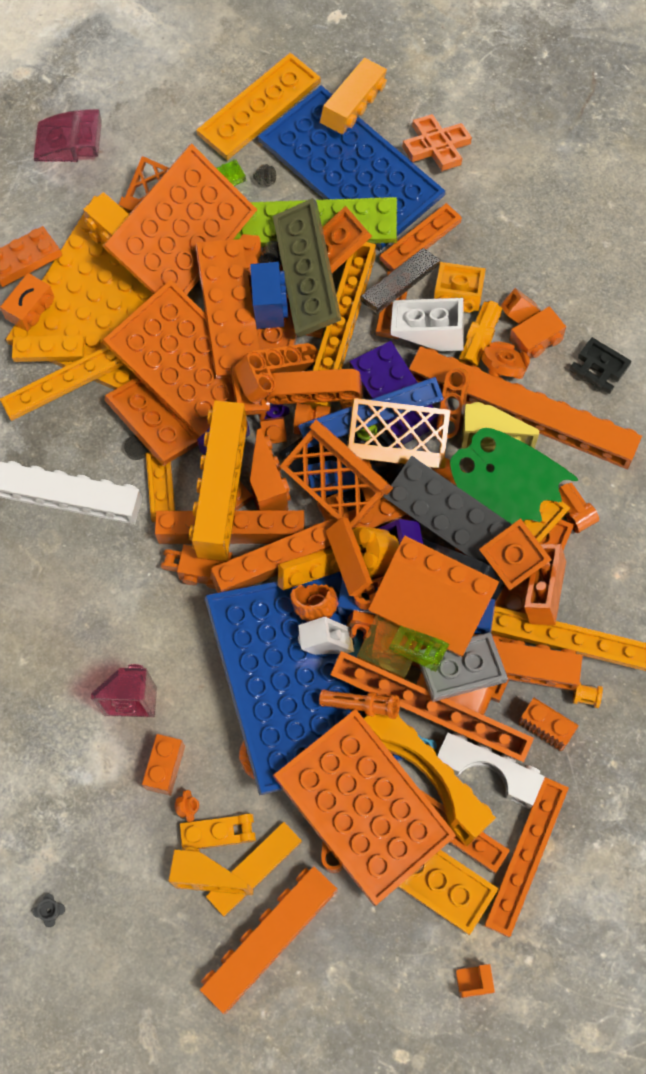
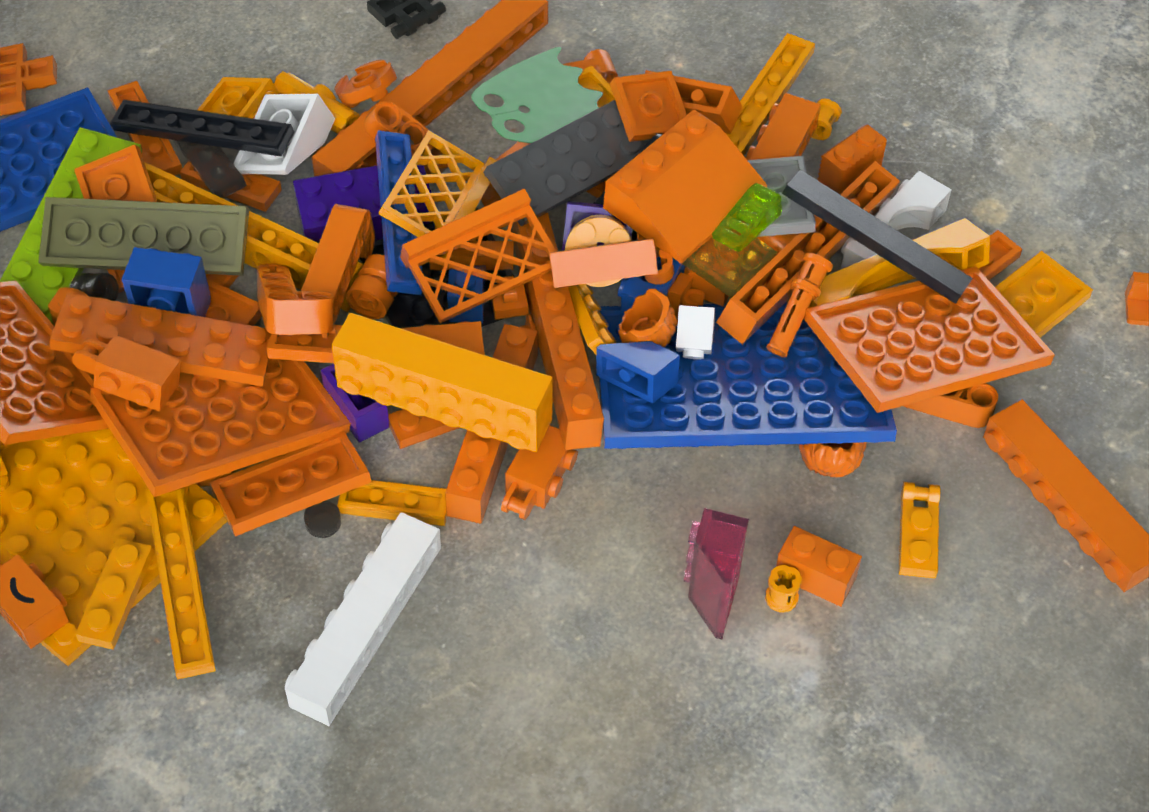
camera: 80 degrees left, 15 degrees down
dark grey plate [33,894,65,927] -> none
light orange slope [169,847,254,896] -> none
orange plate [175,790,200,822] -> none
light orange tile [206,822,302,917] -> none
light yellow slope [461,402,539,452] -> none
orange plate [484,777,569,938] -> none
orange panel [500,288,541,324] -> none
orange brick [509,306,566,358] -> none
none -> orange brick [72,335,181,412]
none -> black tile [110,100,294,157]
none -> blue slope [596,341,680,404]
none -> light orange bush [765,565,802,613]
none -> tile [782,170,973,303]

